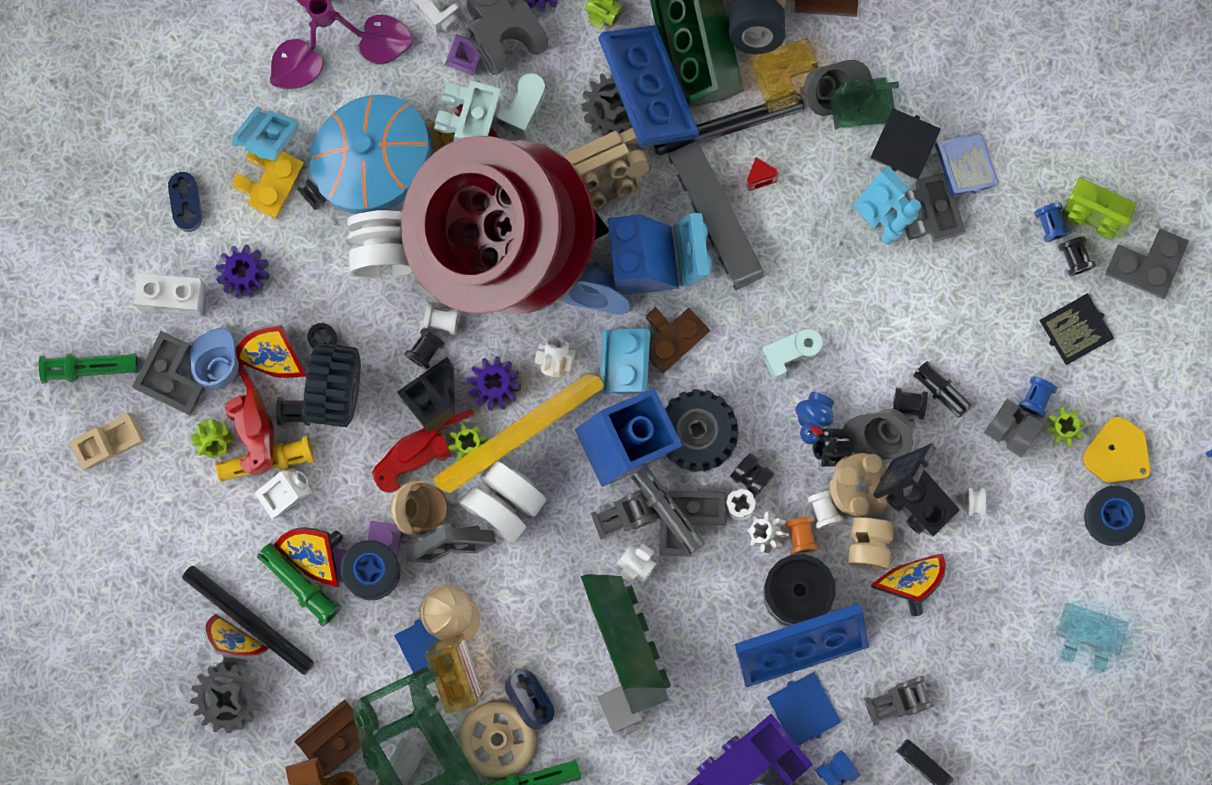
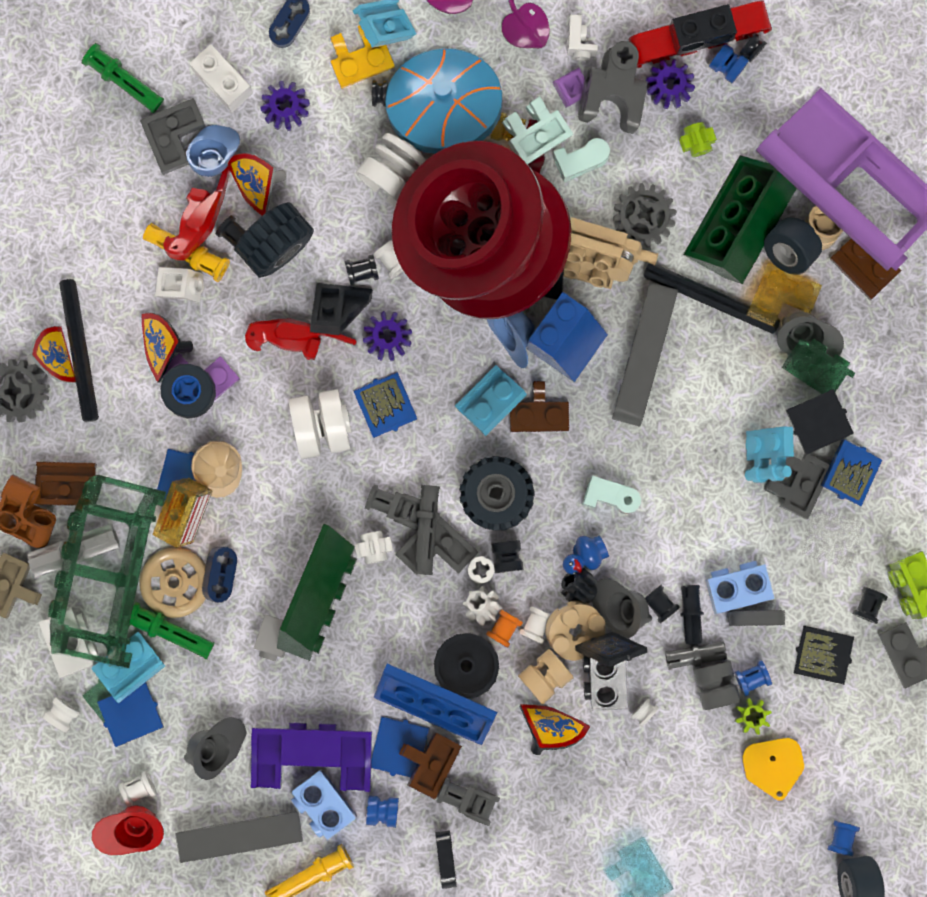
camera: 35 degrees right, 5 degrees up
tan slope [70,413,146,470] -> none
lime gear [191,418,233,459] -> none
green pin [257,543,342,627] -> none
black bush [307,323,337,349] -> none
tan piece [391,480,448,536] -> none
dark grey plate [404,524,496,563] -> none
yellow tile [432,373,605,493] -> none
lime gear [448,424,488,461] -> none
white gear [534,337,576,377] -> none
blue slope [575,388,682,487] -> none
blue tile [598,25,699,147] -> none
medium azure plate [674,213,712,287] -> none
red slope [746,157,778,191] -> none
blue bush [1034,202,1072,242] -> none
black wheel [1084,485,1146,546] -> none
none -> piece [353,372,417,438]
none -> reddish brown plate [399,732,462,800]
none -> dark grey pin [665,641,727,670]
none -> light blue brick [705,561,775,614]
none -> dark grey beam [729,610,785,626]

